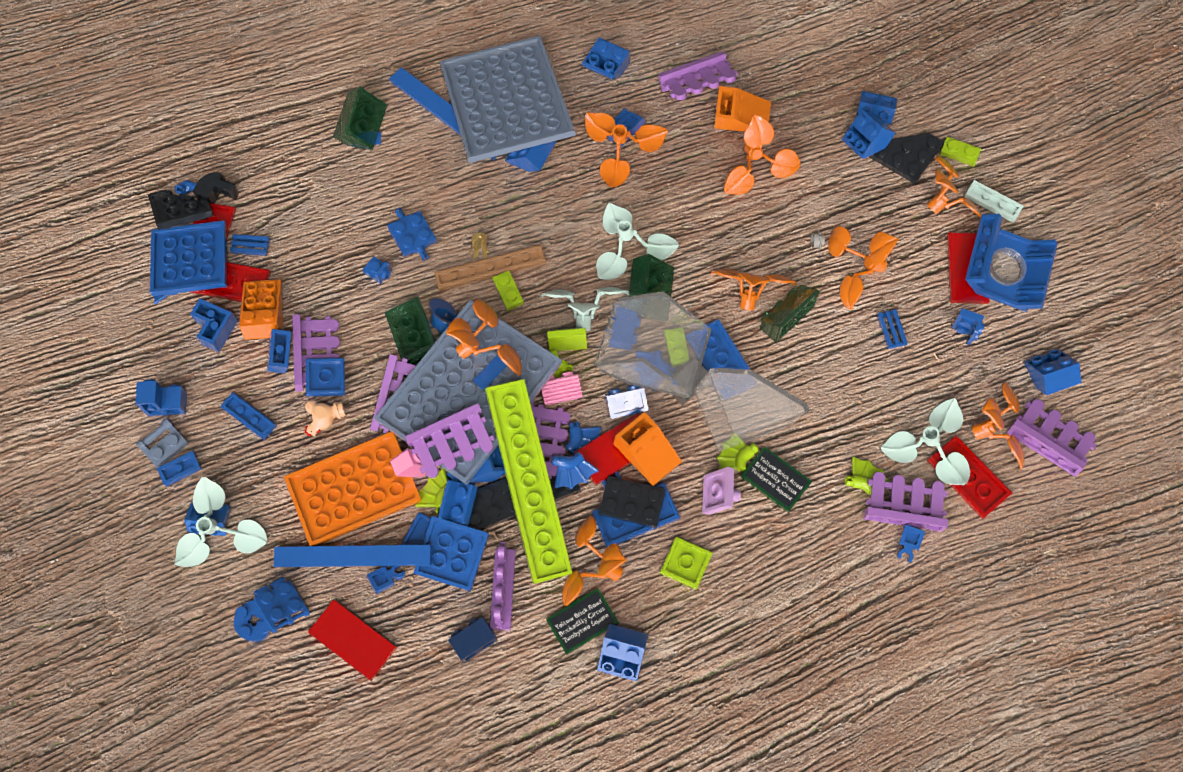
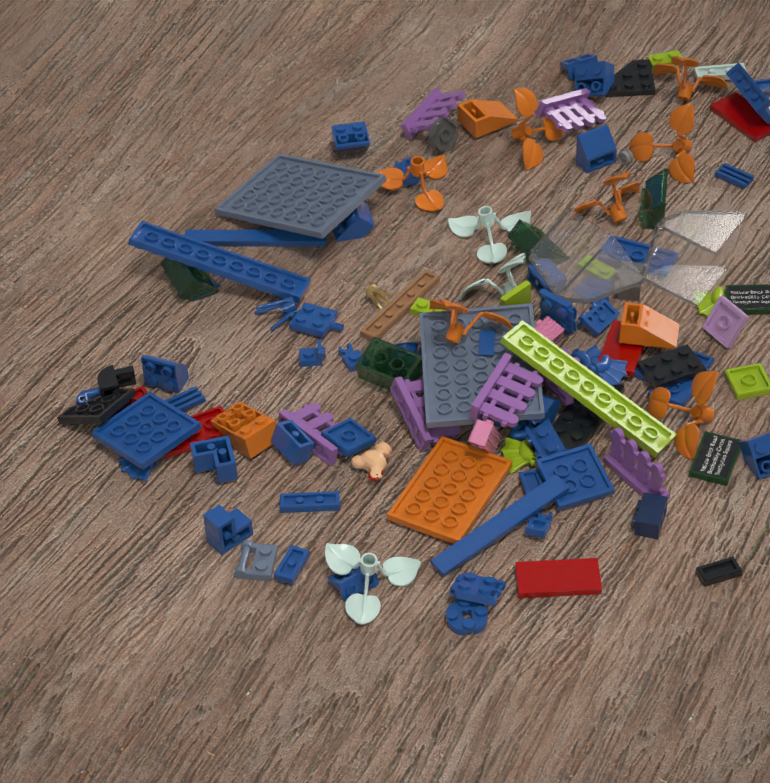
camera: 40 degrees left, 25 degrees down
none -> blue plate [128,221,311,303]
none -> blue slope [141,355,189,393]
none -> blue plant [254,296,298,331]
none -> blue plate [338,343,368,372]
none -> dark grey tile [429,117,458,152]
none -> medium lavender fence [535,88,606,133]
none -> blue plate [539,289,577,334]
none -> blue slope [576,124,617,173]
none -> black tile [695,556,743,587]

